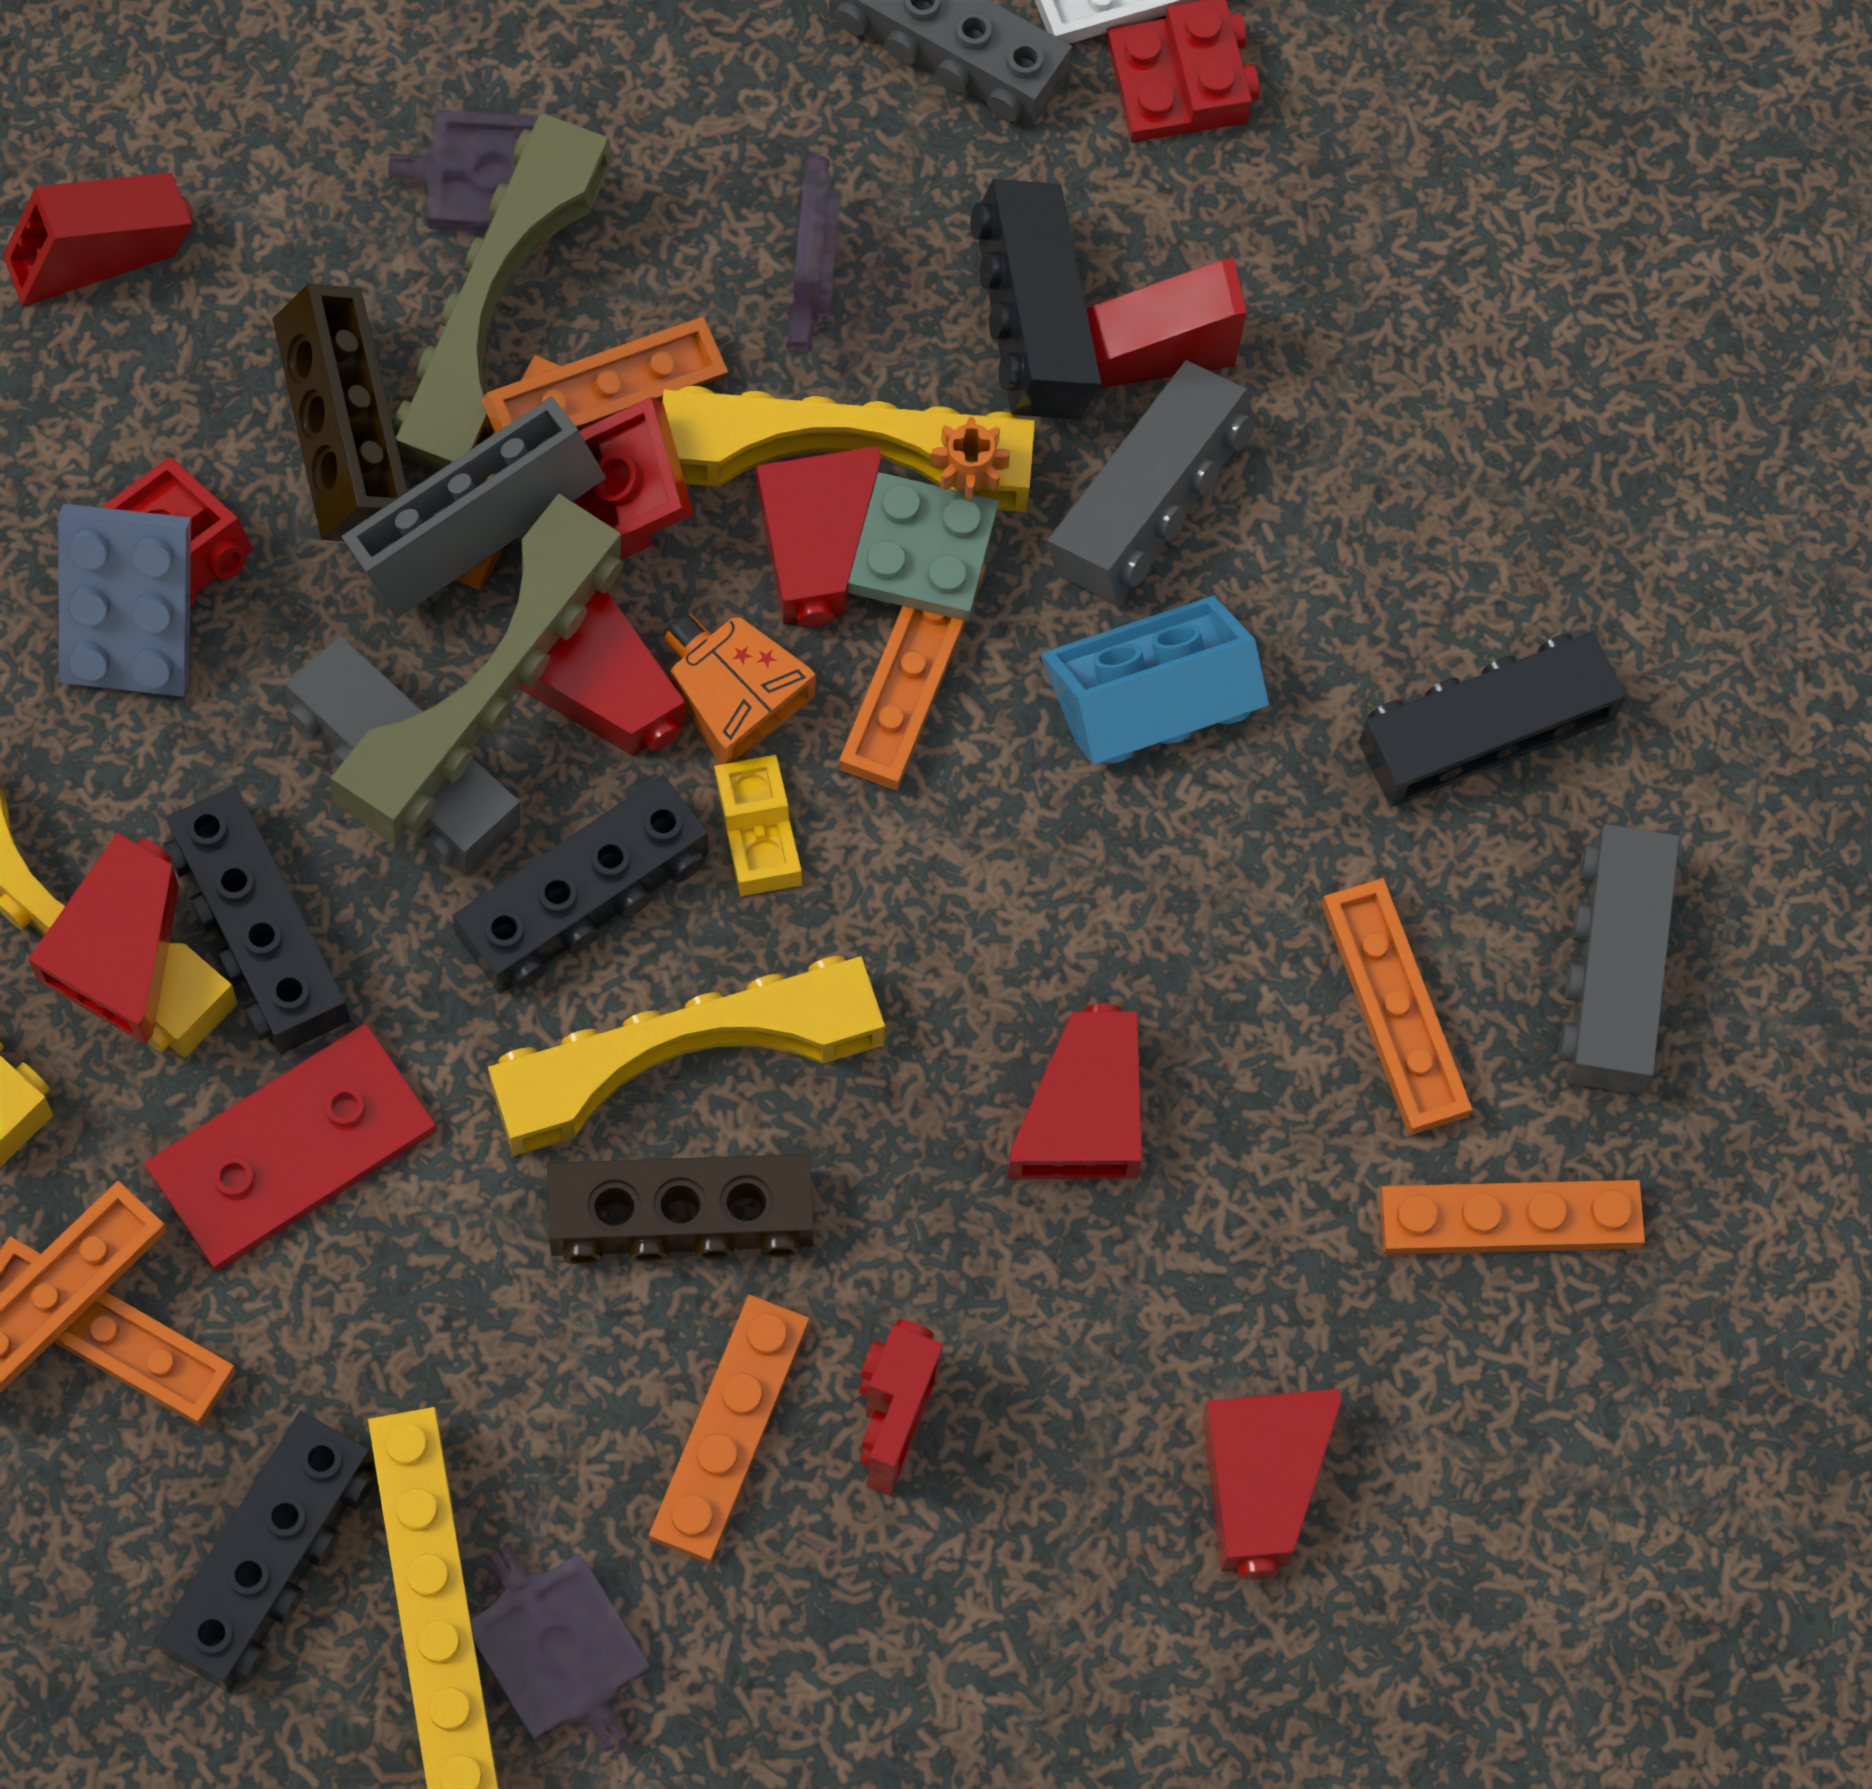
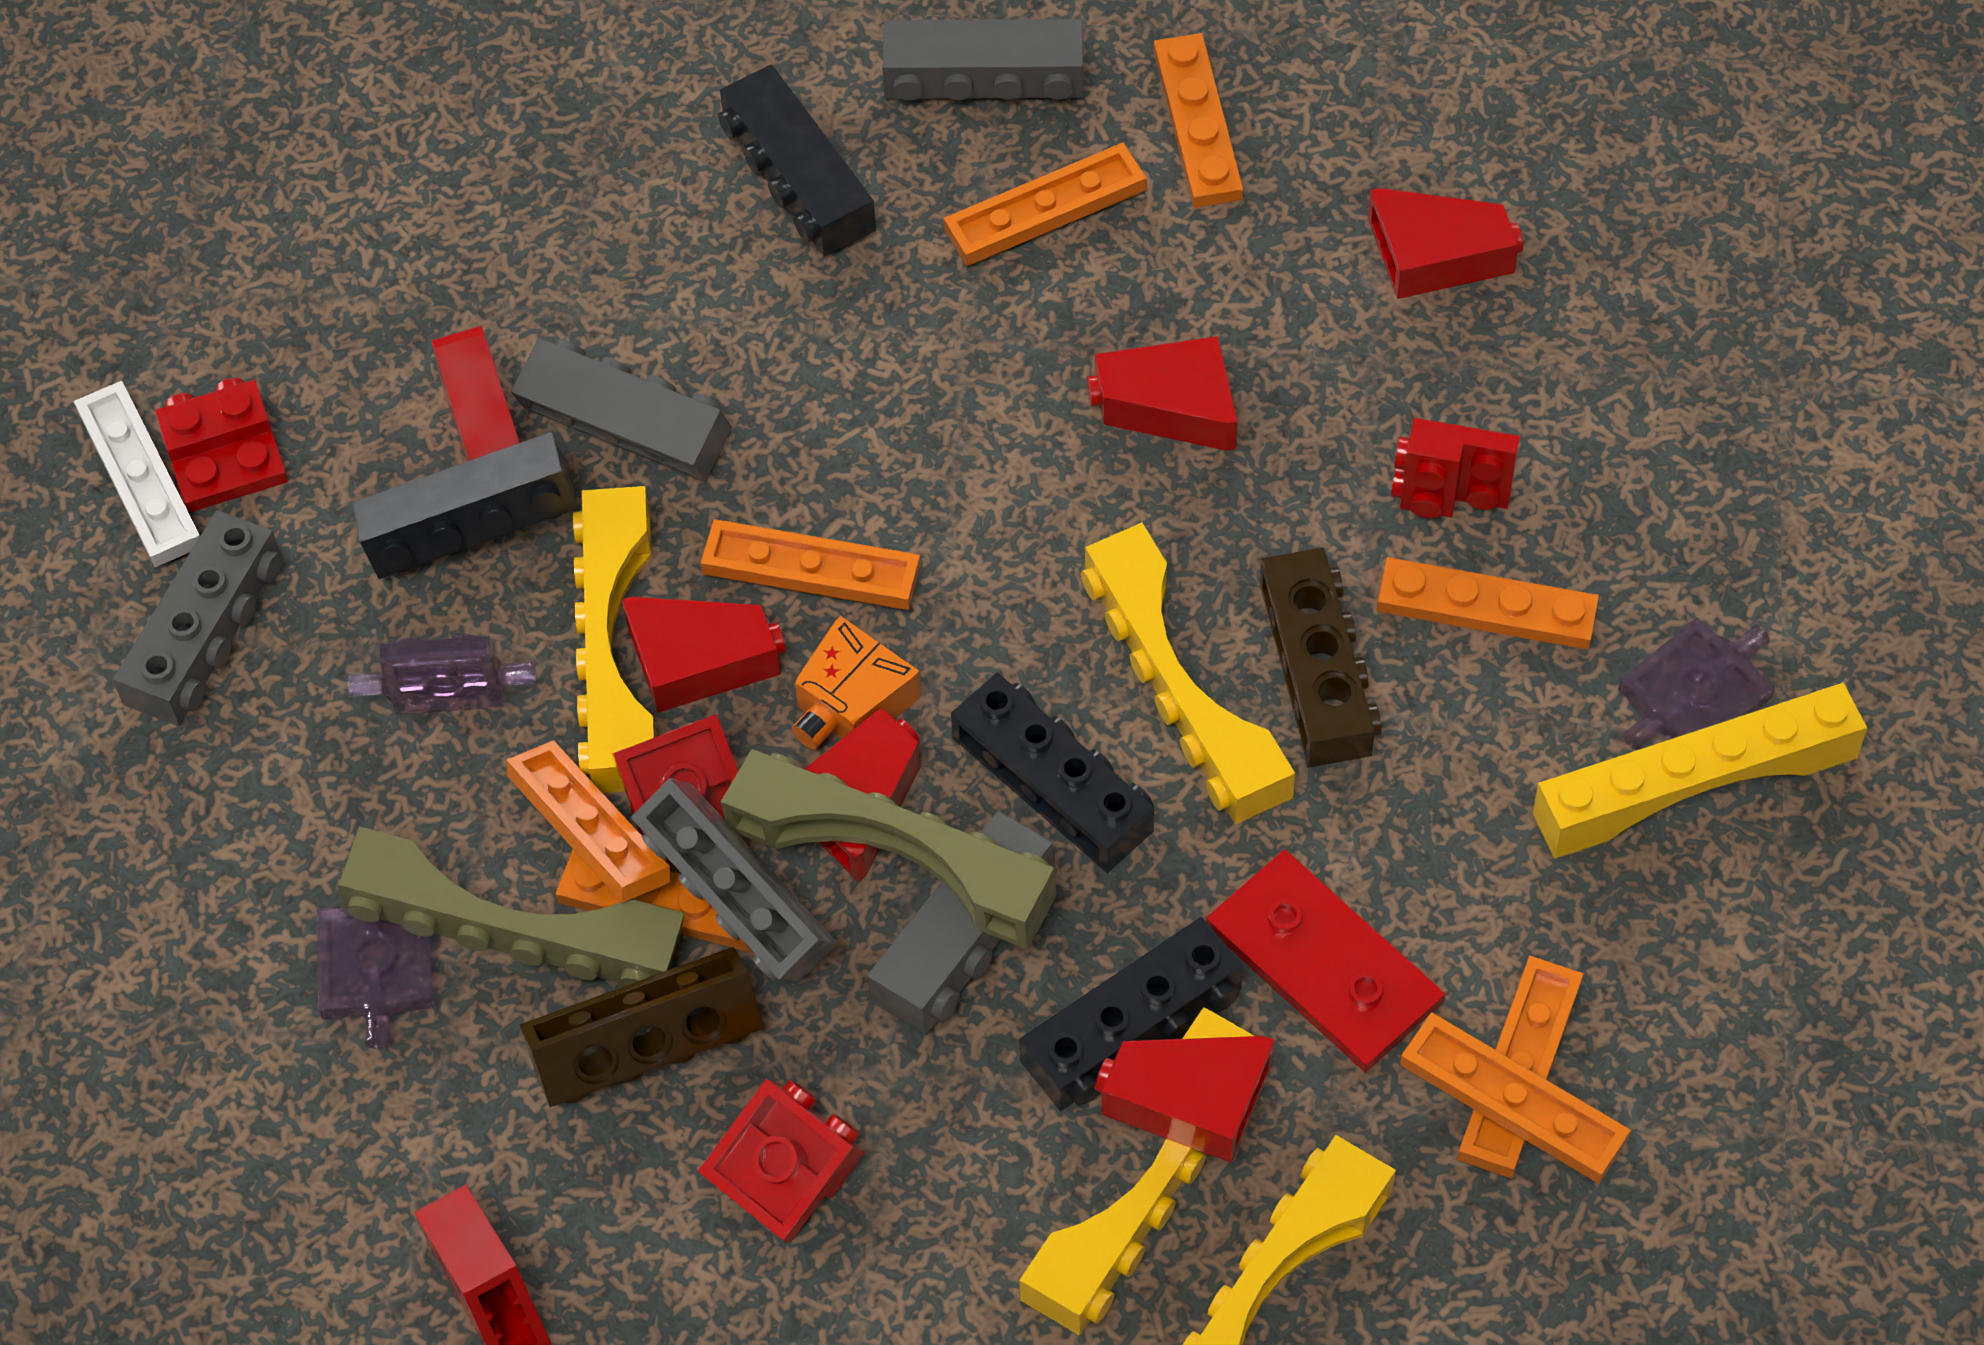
camera: 90 degrees left, 10 degrees down
sand blue plate [58,504,191,697] -> none
black brick [154,1410,376,1693] -> none
yellow slope [714,755,802,897] -> none
sand green plate [848,472,999,621] -> none
orange gear [931,417,1010,500] -> none
dark azure slope [1040,595,1269,765] -> none

